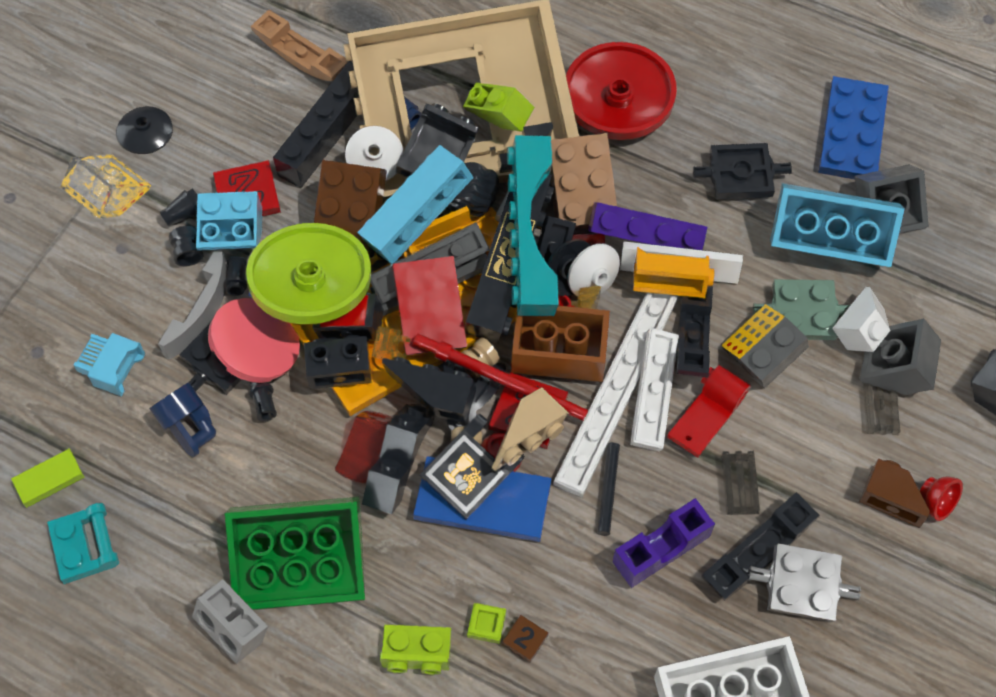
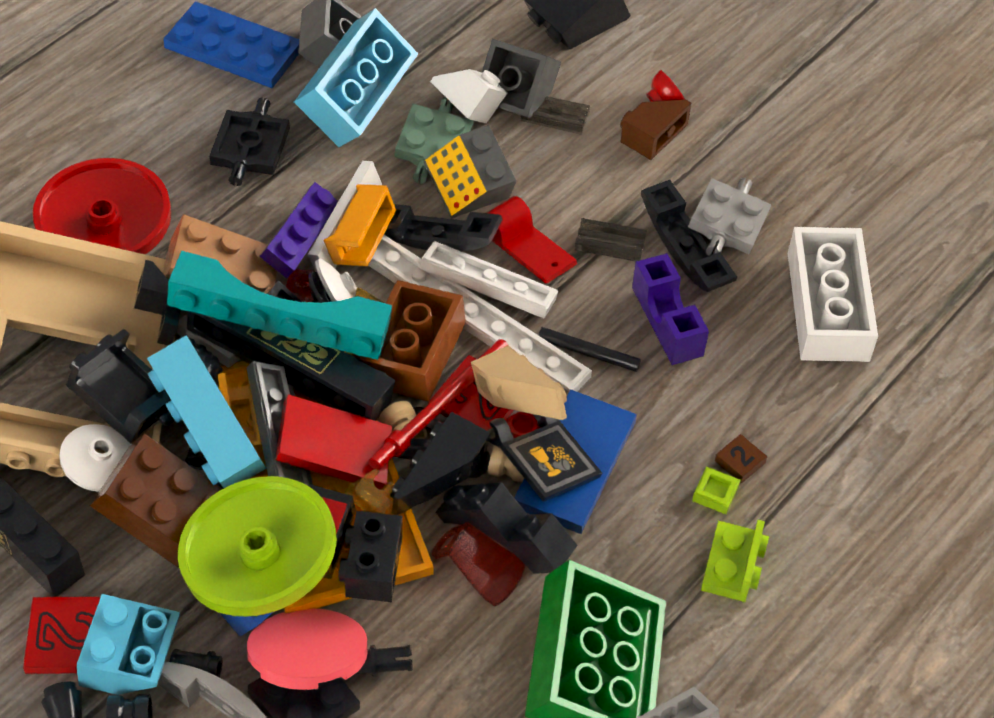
camera: 80 degrees left, 10 degrees down
lime slope [463,82,535,132] -> none

